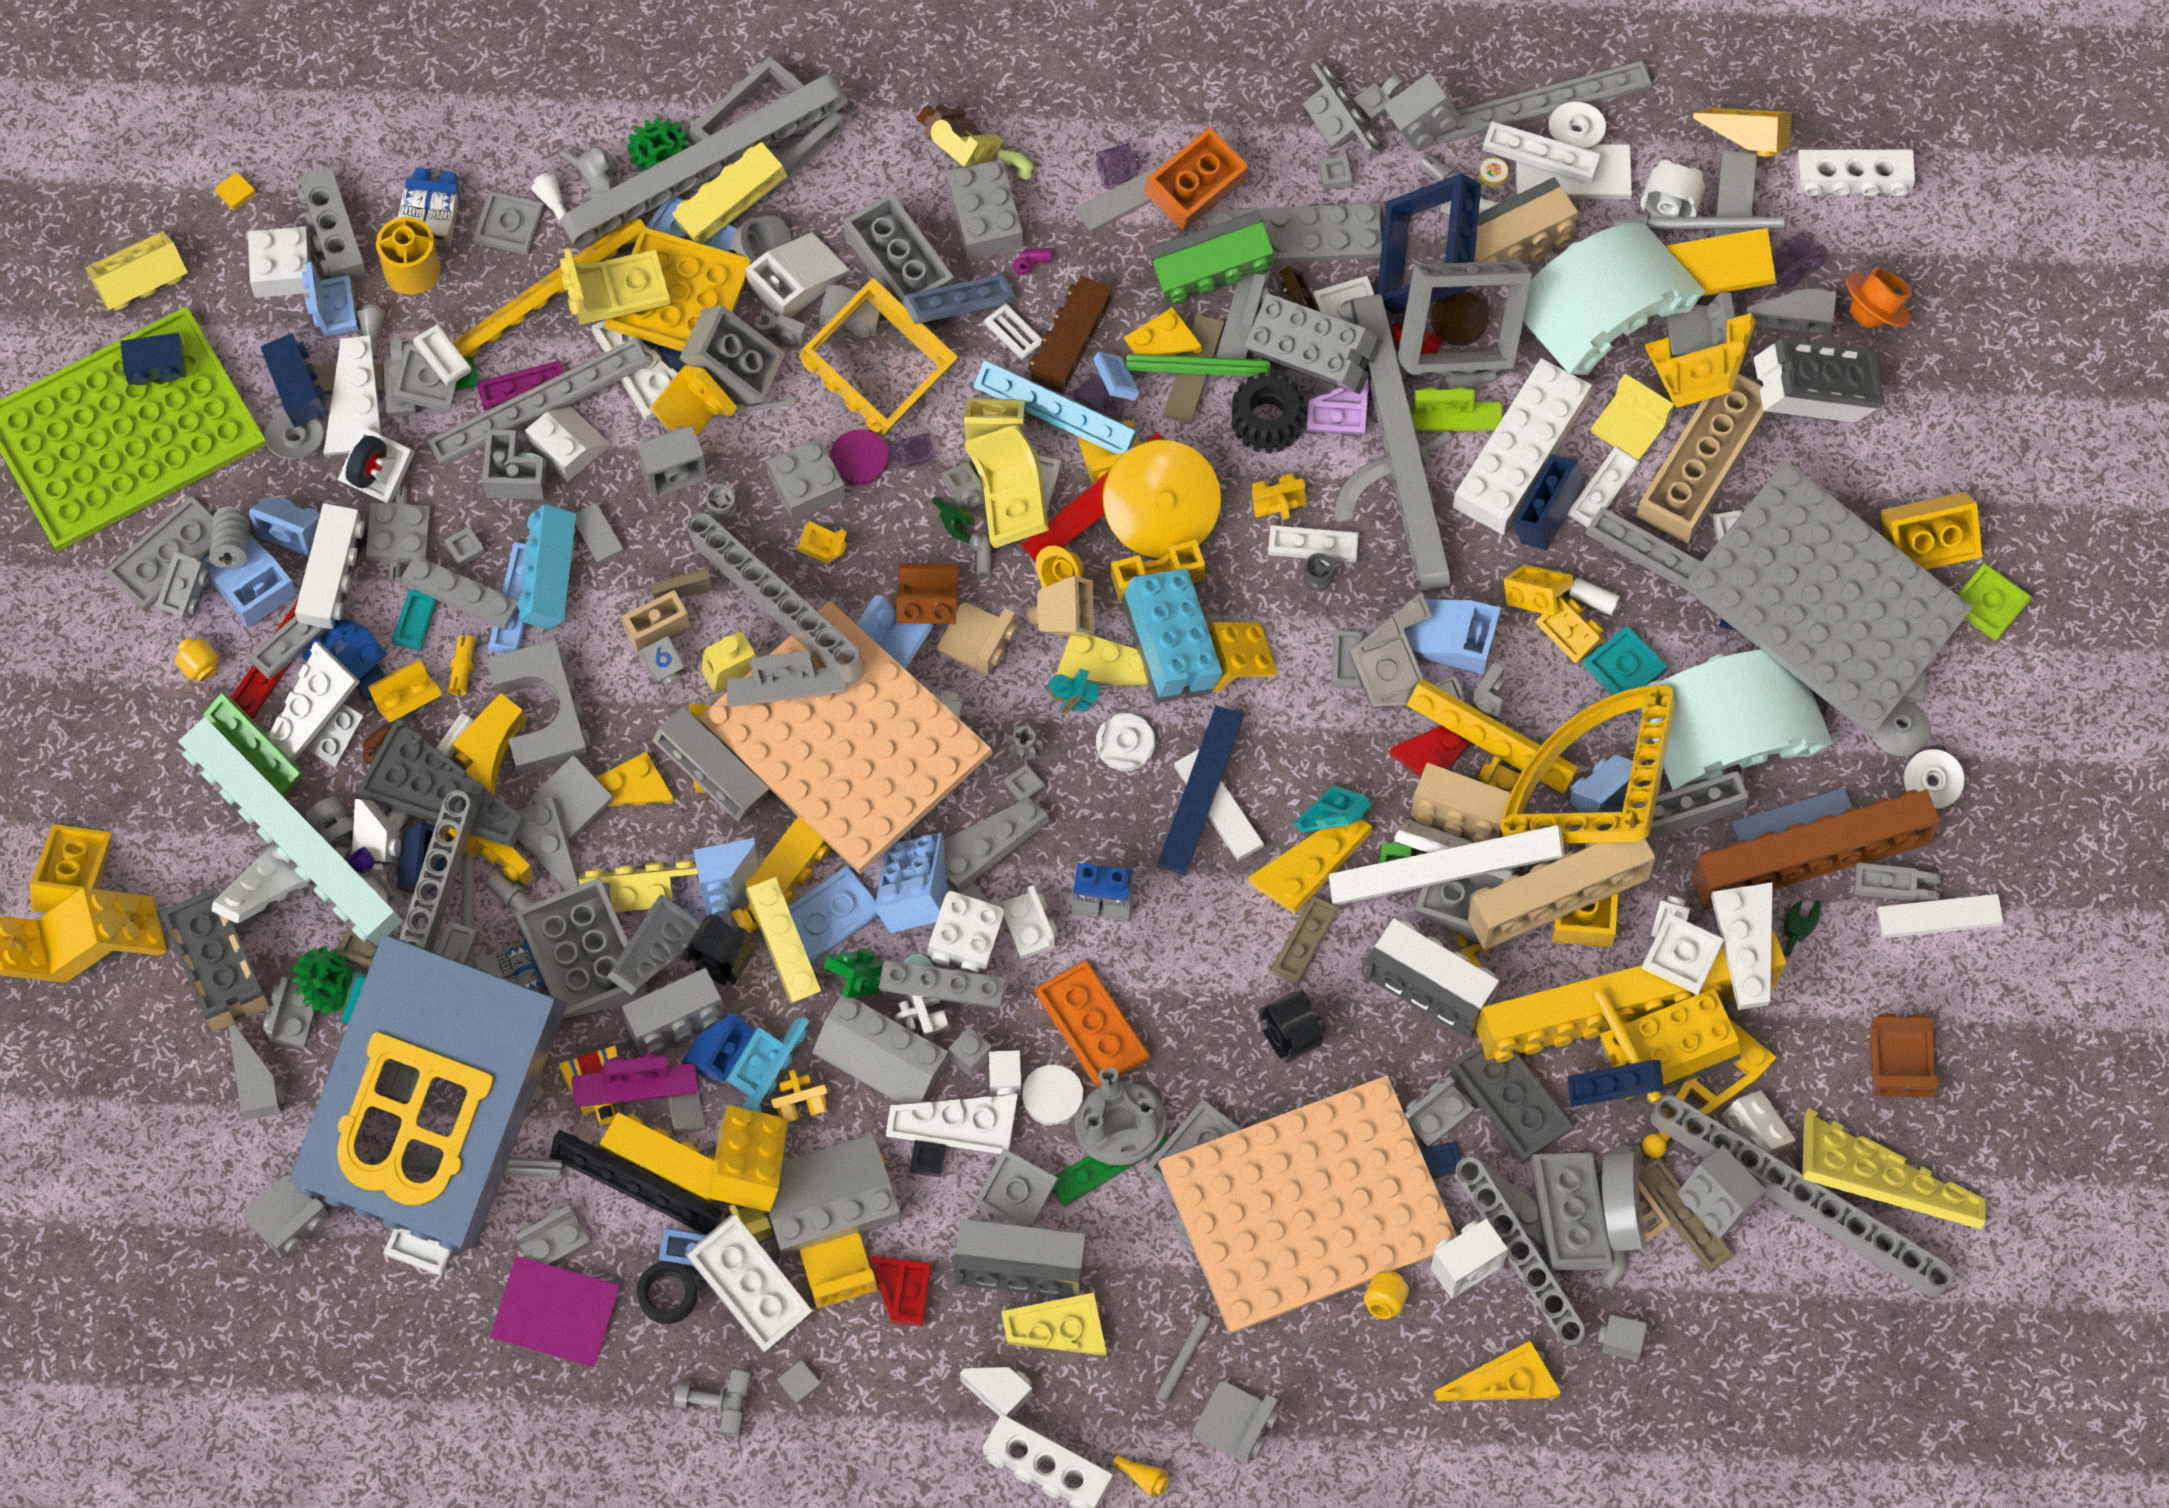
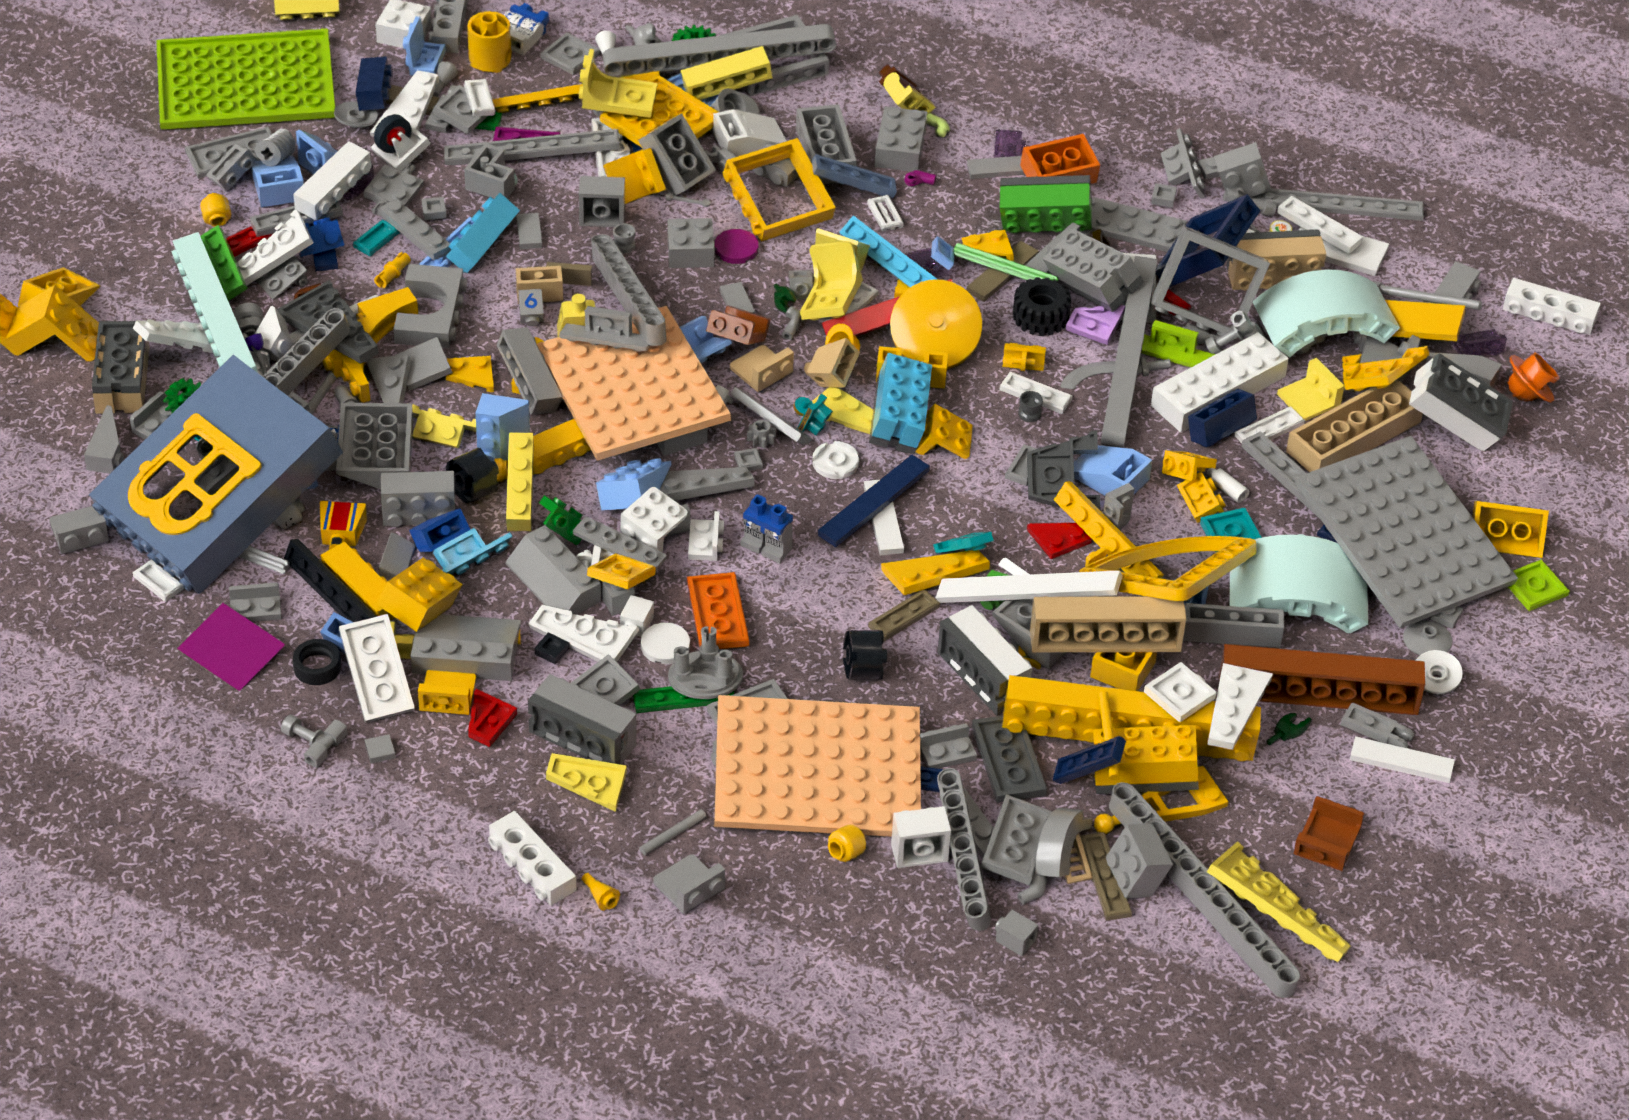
camera: 20 degrees right, 20 degrees down
dark blue brick [120,332,187,386] -> none
yellow bracket [368,660,442,723] -> none
white slope [525,407,611,482] -> none
magenta bracket [571,1053,698,1107] -> none
light grey wing [607,894,701,995] -> none
yellow hips [770,1069,827,1122] -> none
light blue tile [788,865,879,964] -> none
yellow bracket [797,521,847,564] -> none
clear purple bracket [890,432,935,470] -> none
white slope [960,1367,1032,1419] -> none
reddish brown brick [1028,275,1112,394] -> none
tan brick [1411,763,1511,843] -> none
dark brown tile [1431,291,1488,346] -> none
yellow wing [1433,1341,1561,1401] -> none
white dish [1549,102,1606,149] -> none
white brick [1640,160,1705,218] -> none
yellow slope [1694,108,1792,156] -> none
white bracket [1722,1090,1796,1154] -> none
none -> yellow tile [587,553,656,589]
none -> light grey tile [720,282,755,313]
none -> light grey tile [730,387,812,445]
none -> light grey bar [1205,311,1264,354]
none -> light grey bar [1223,188,1277,217]

